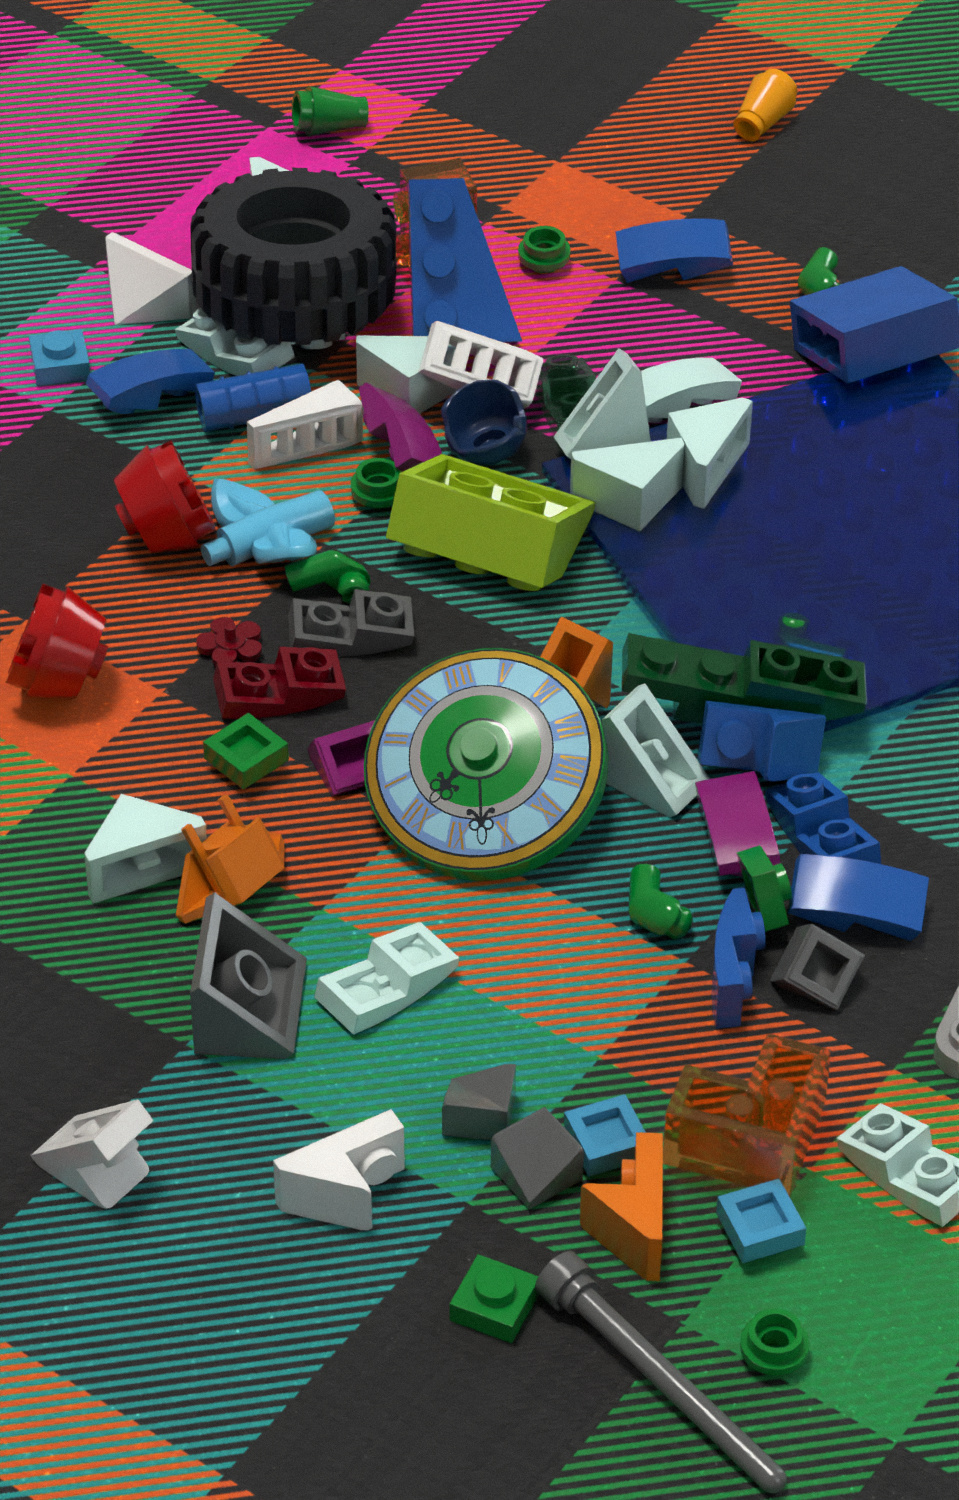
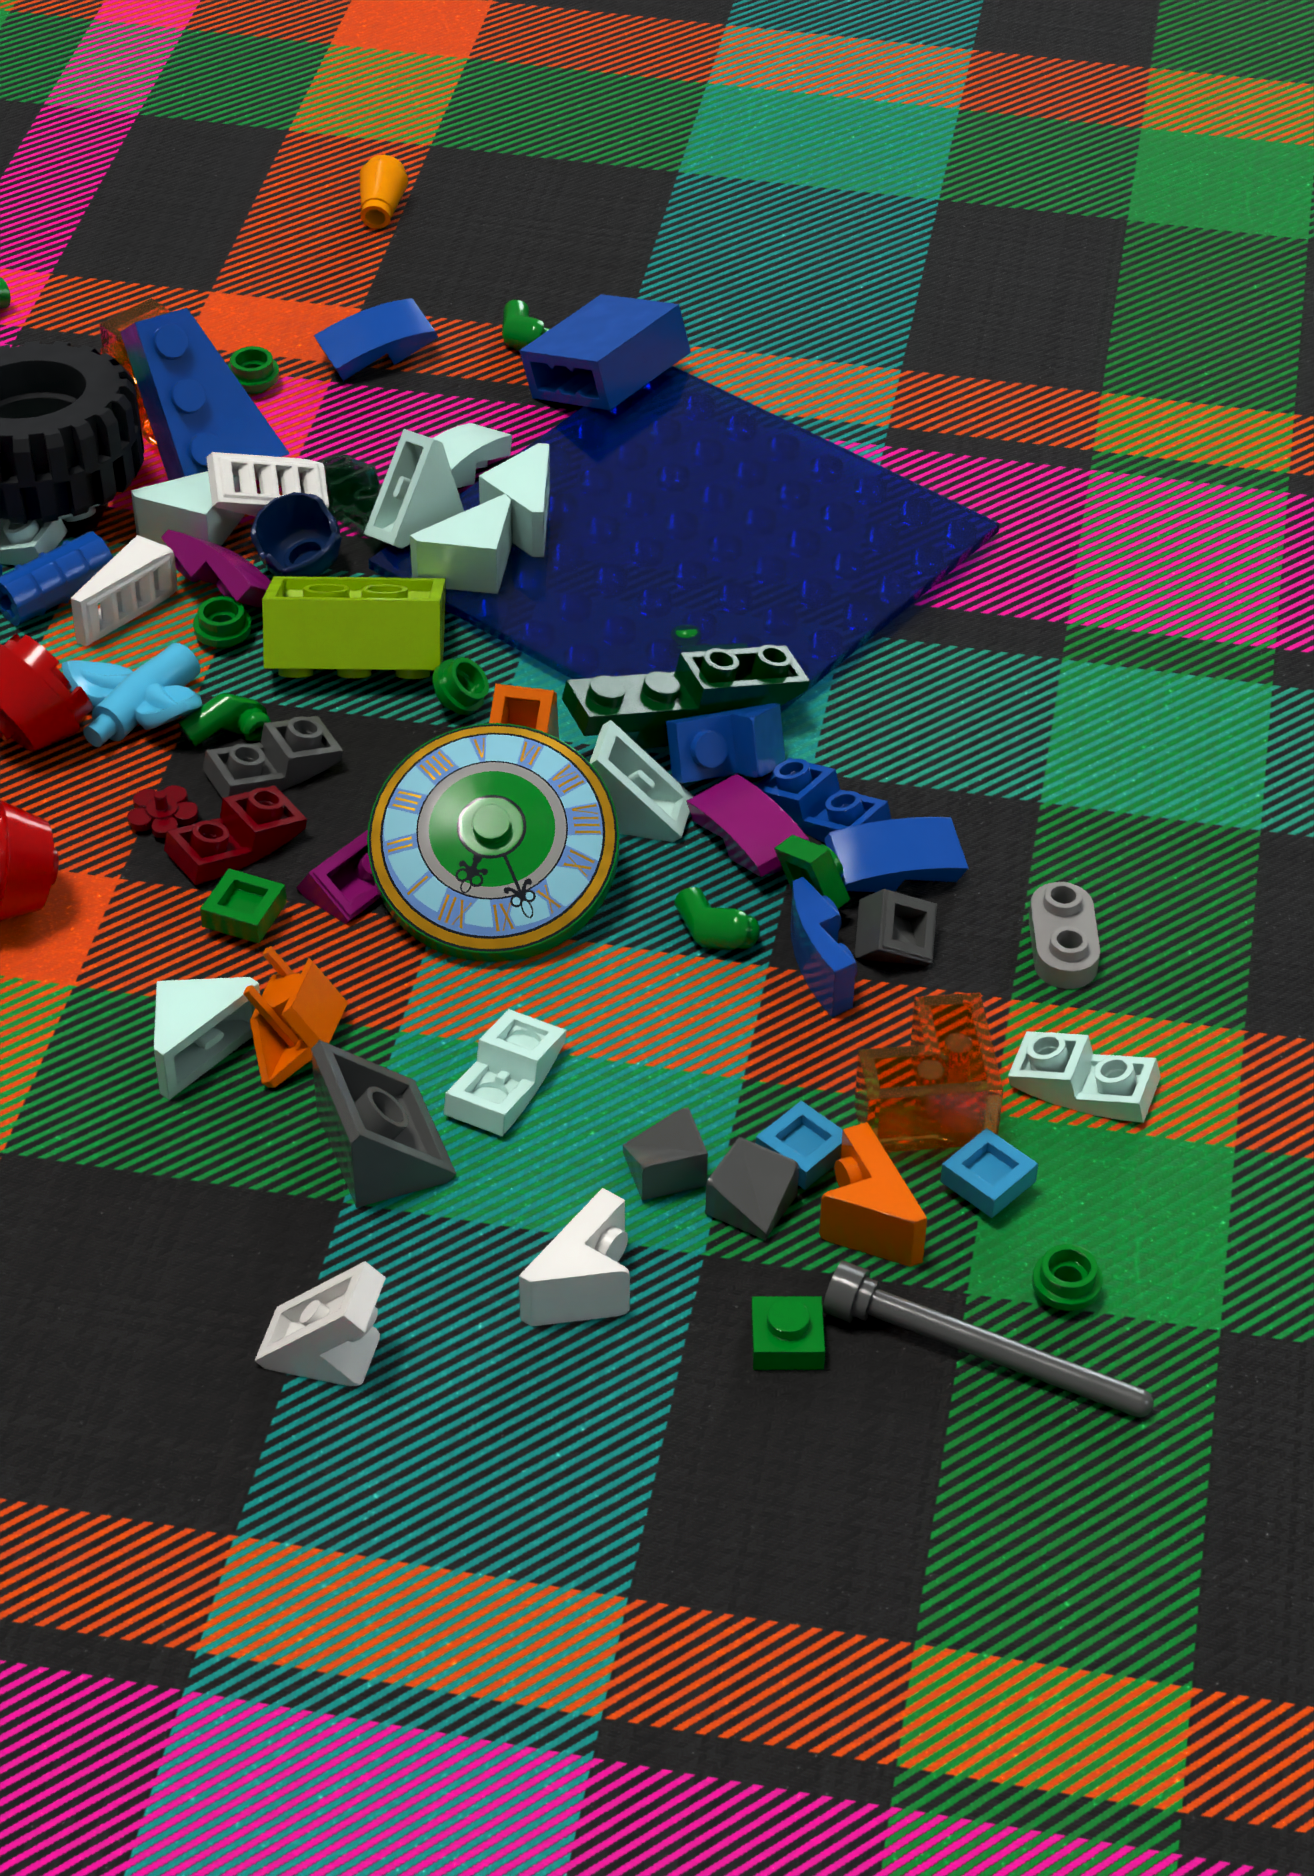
camera: 25 degrees left, 0 degrees up
none -> green plate [432,657,489,715]

